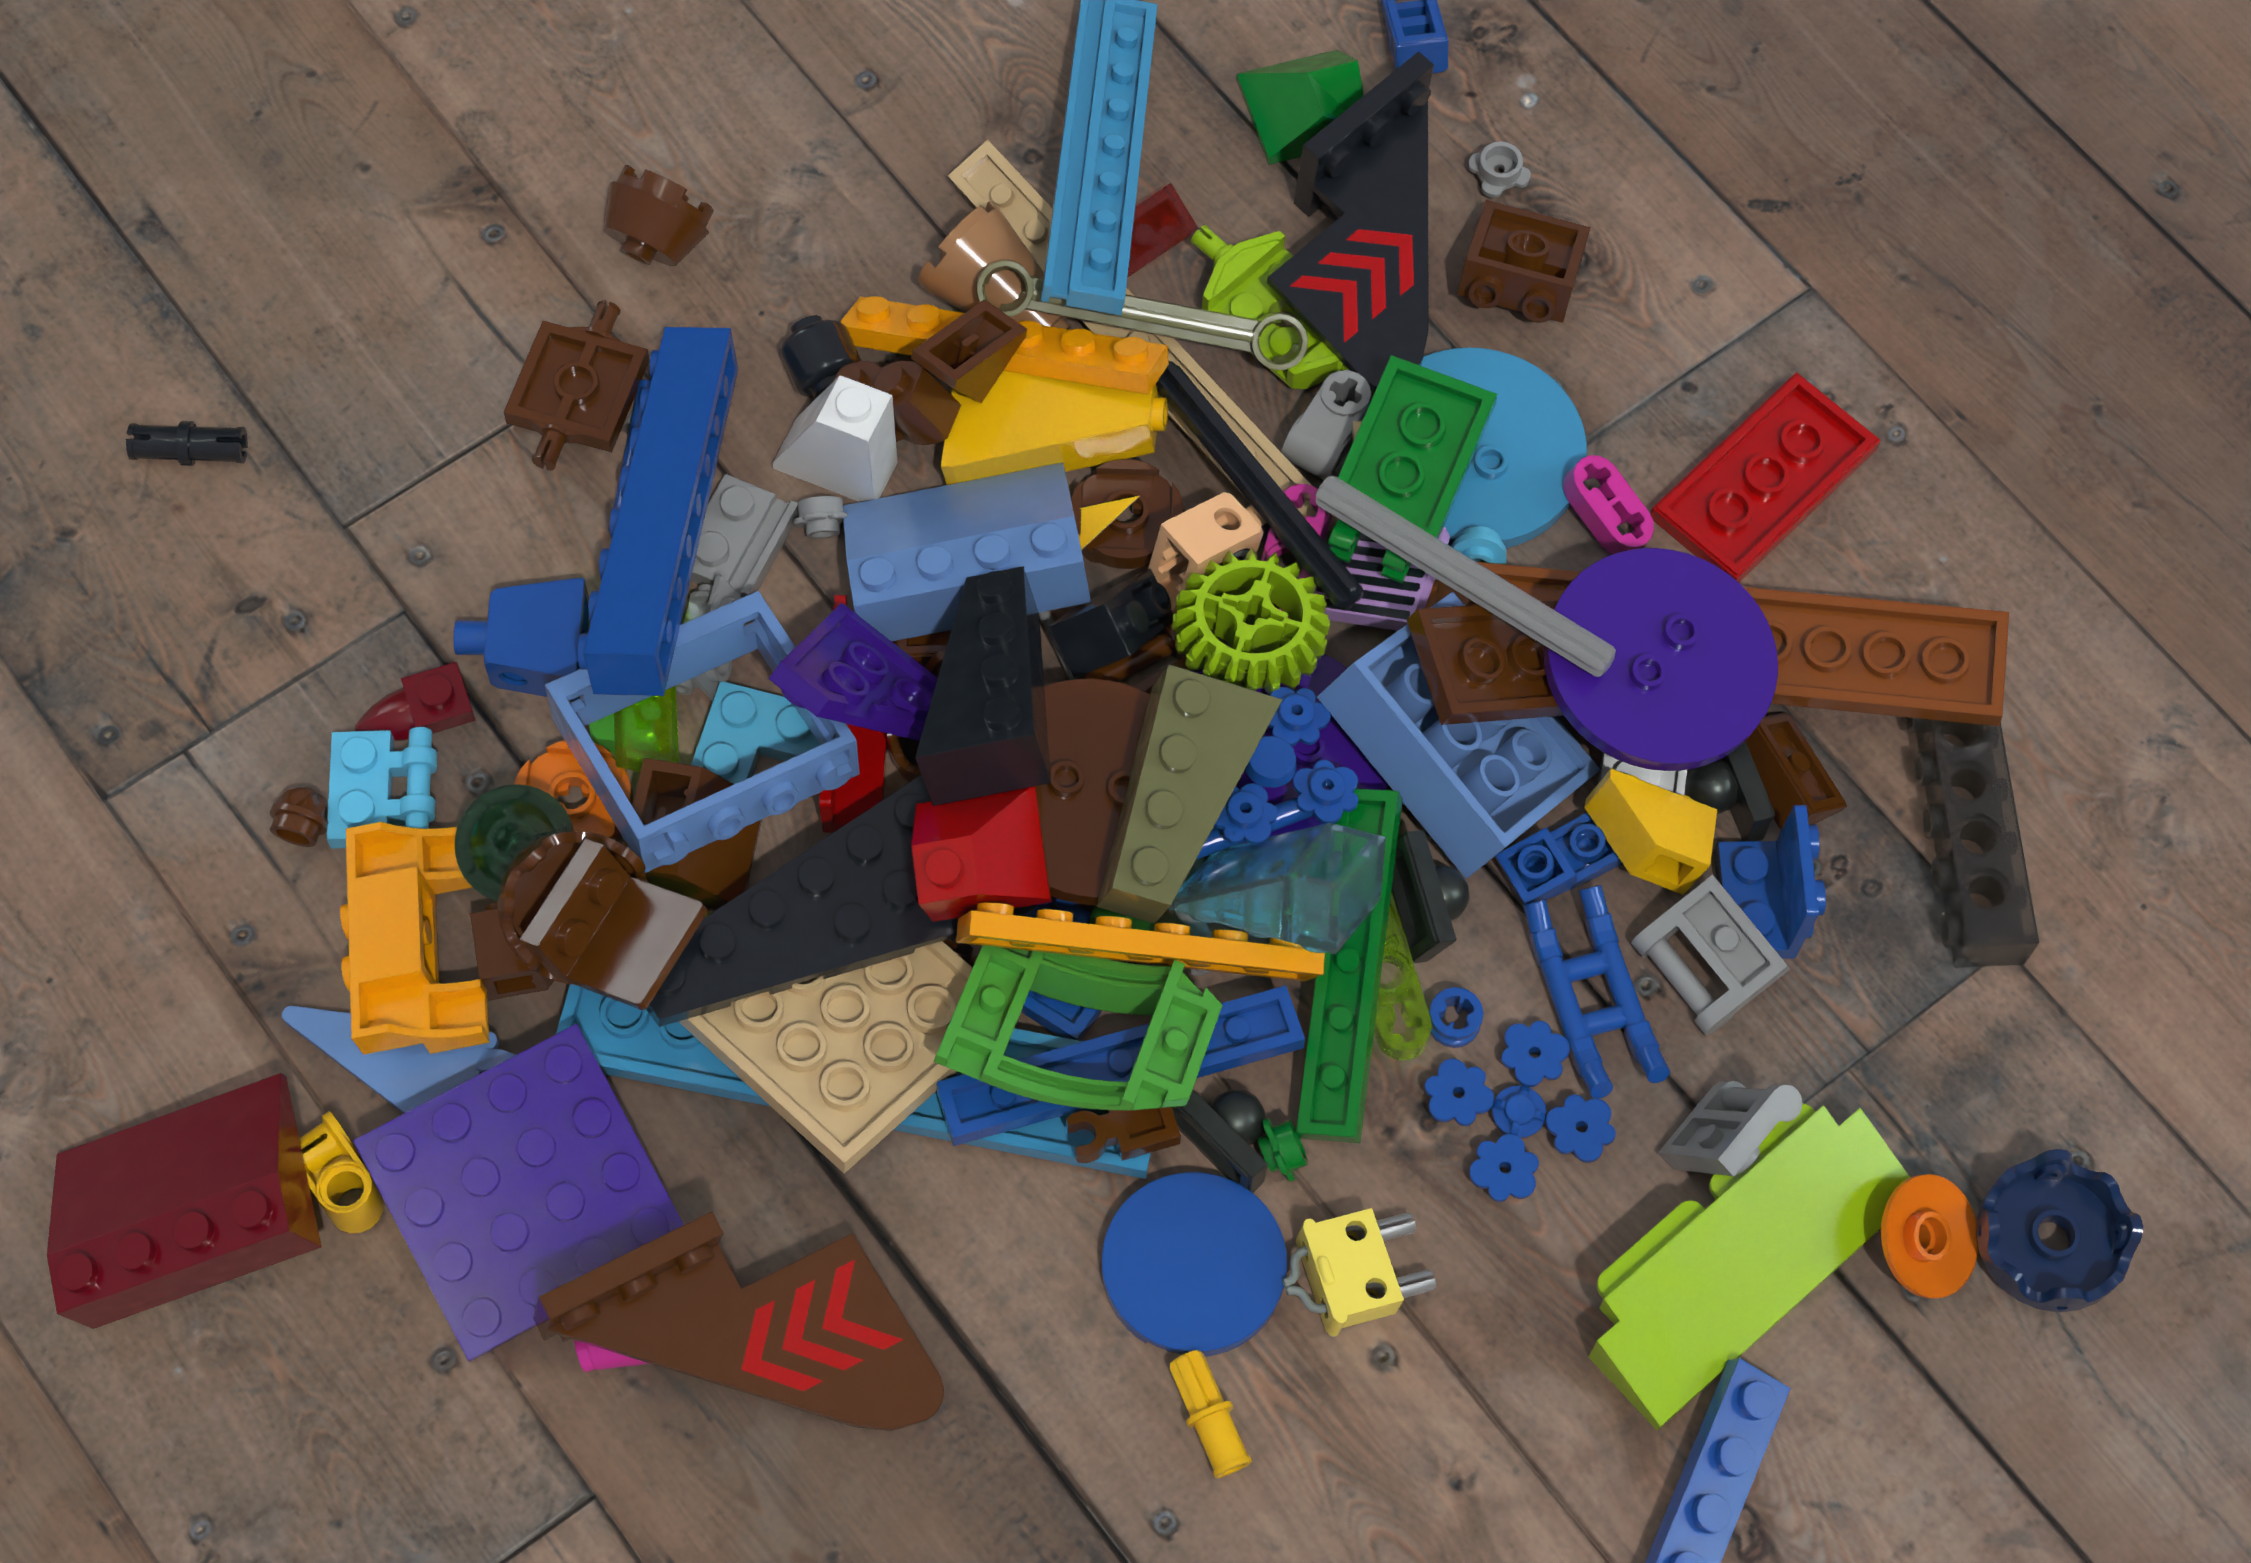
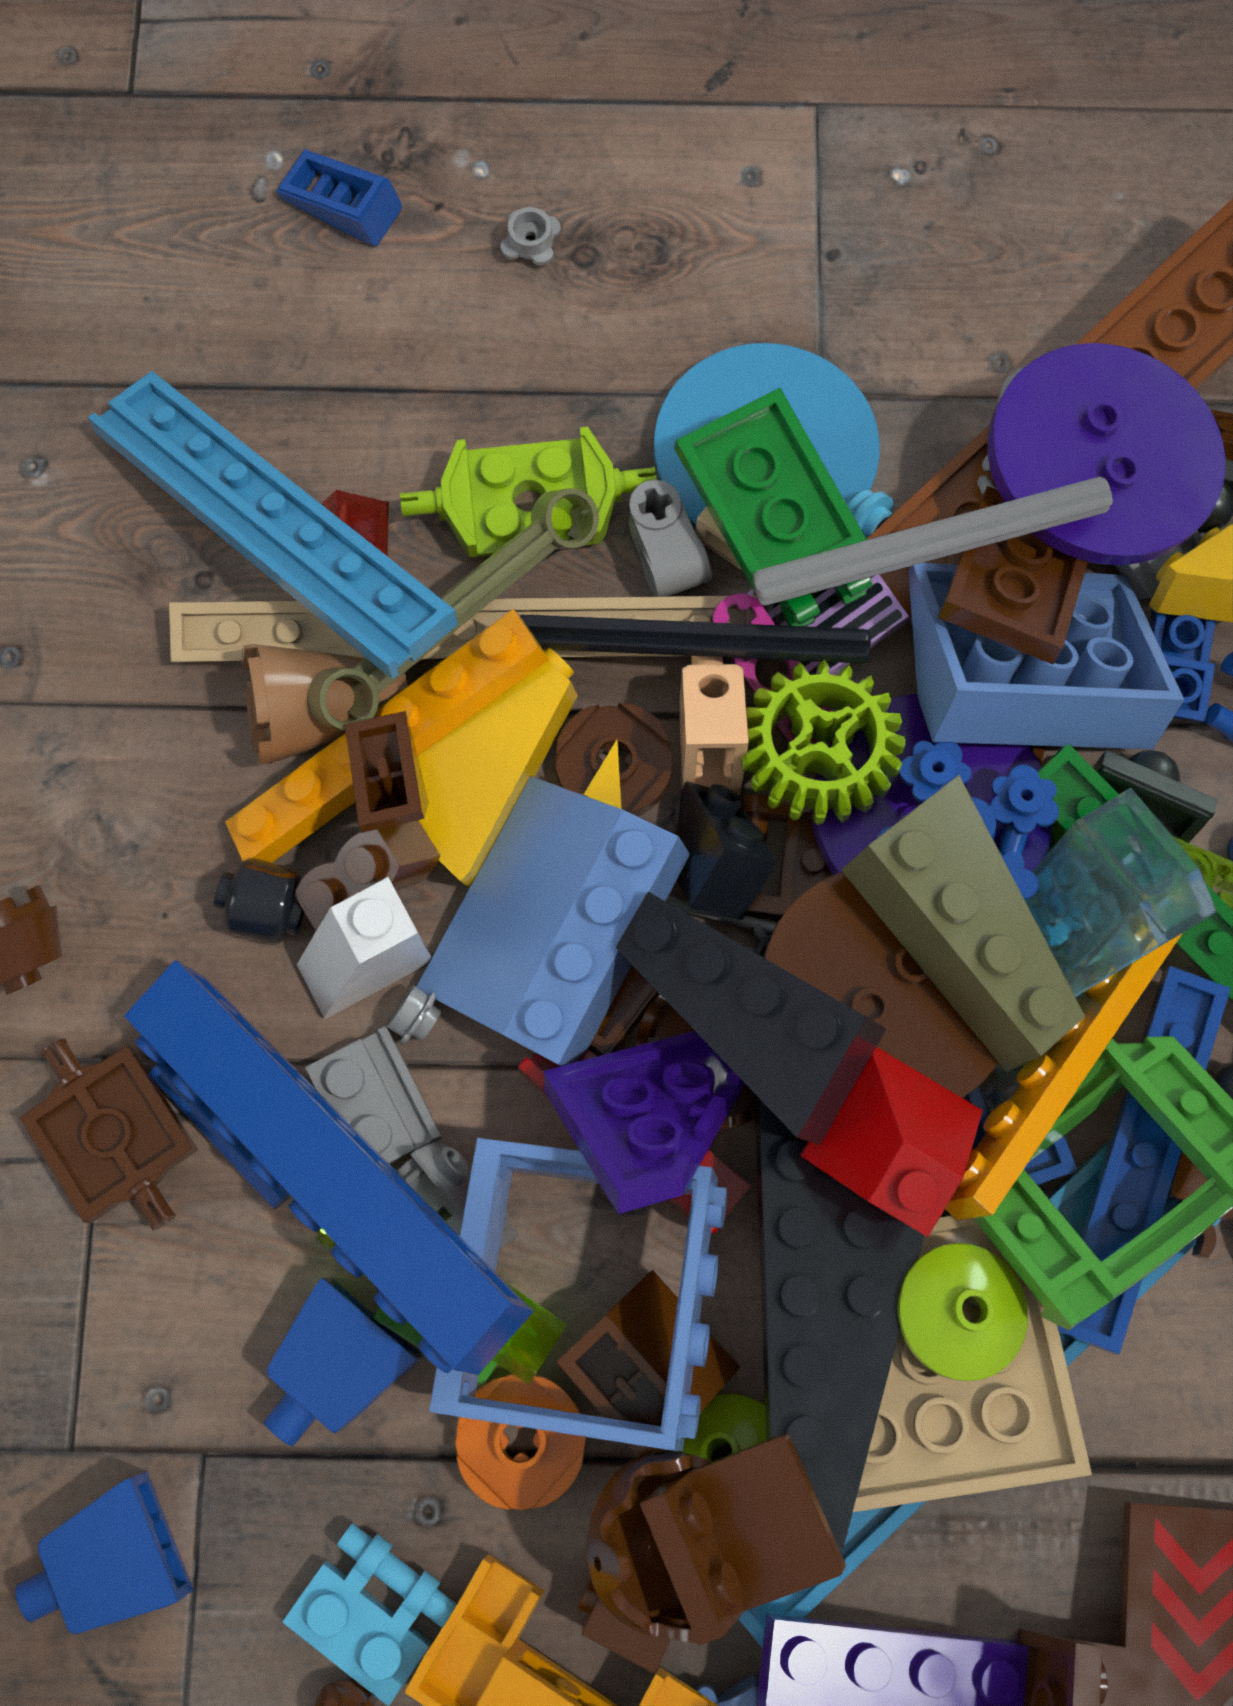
camera: 50 degrees left, 10 degrees up
dark red plate [355,662,476,741] -> none
clear green cone [455,784,574,901] -> none
medium azure plate [691,682,820,784] -> none
green slope [1236,50,1364,165] -> none
black piece [1267,51,1434,392] -> none
reddish brown plate [1457,200,1591,323] -> none
dark pink beam [1563,455,1654,555] -> none
red tile [1650,372,1881,583] -> none
none -> blue torso [15,1471,194,1635]
none -> lime dish [897,1243,1028,1381]

